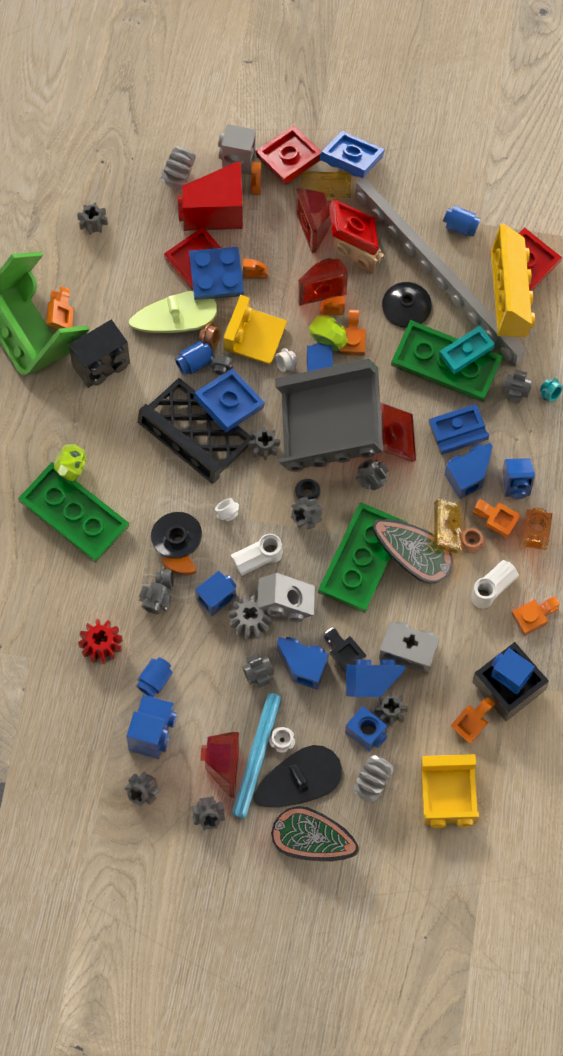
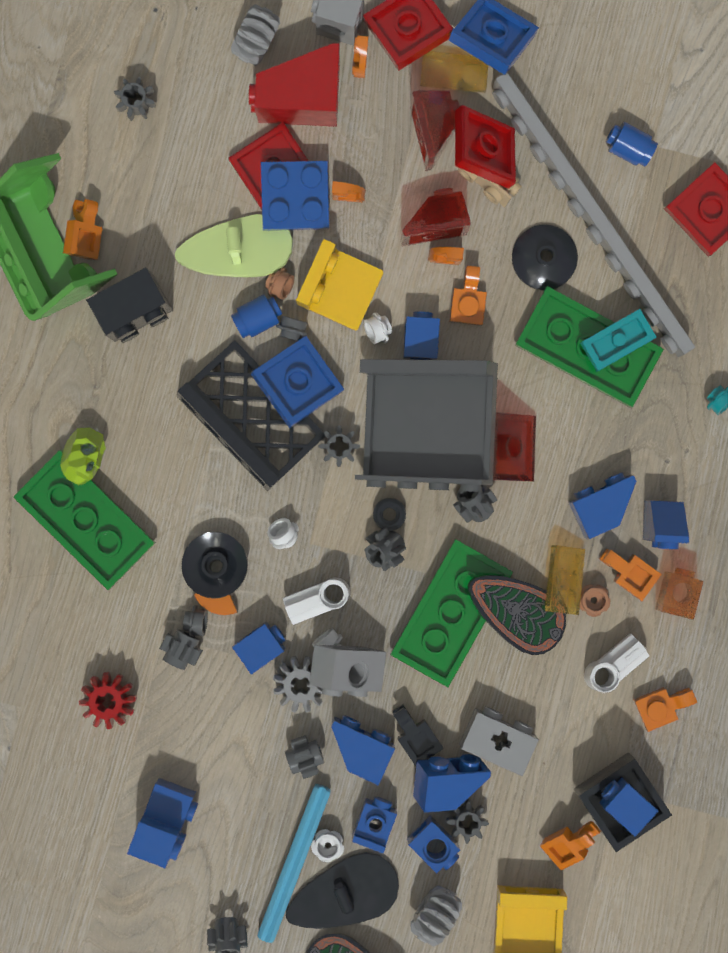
camera: 10 degrees right, 20 degrees up
dark grey gear [125,772,160,807] -> none
blue brick [136,657,173,697] -> none
clear red slope [200,732,240,798] -> none
lime rock [309,315,348,351] -> none
blue plate [428,404,489,455] -> none
yellow slope [491,224,535,337] -> none
dark grey gear [503,370,532,403] -> none
none -> blue brick [352,796,397,854]

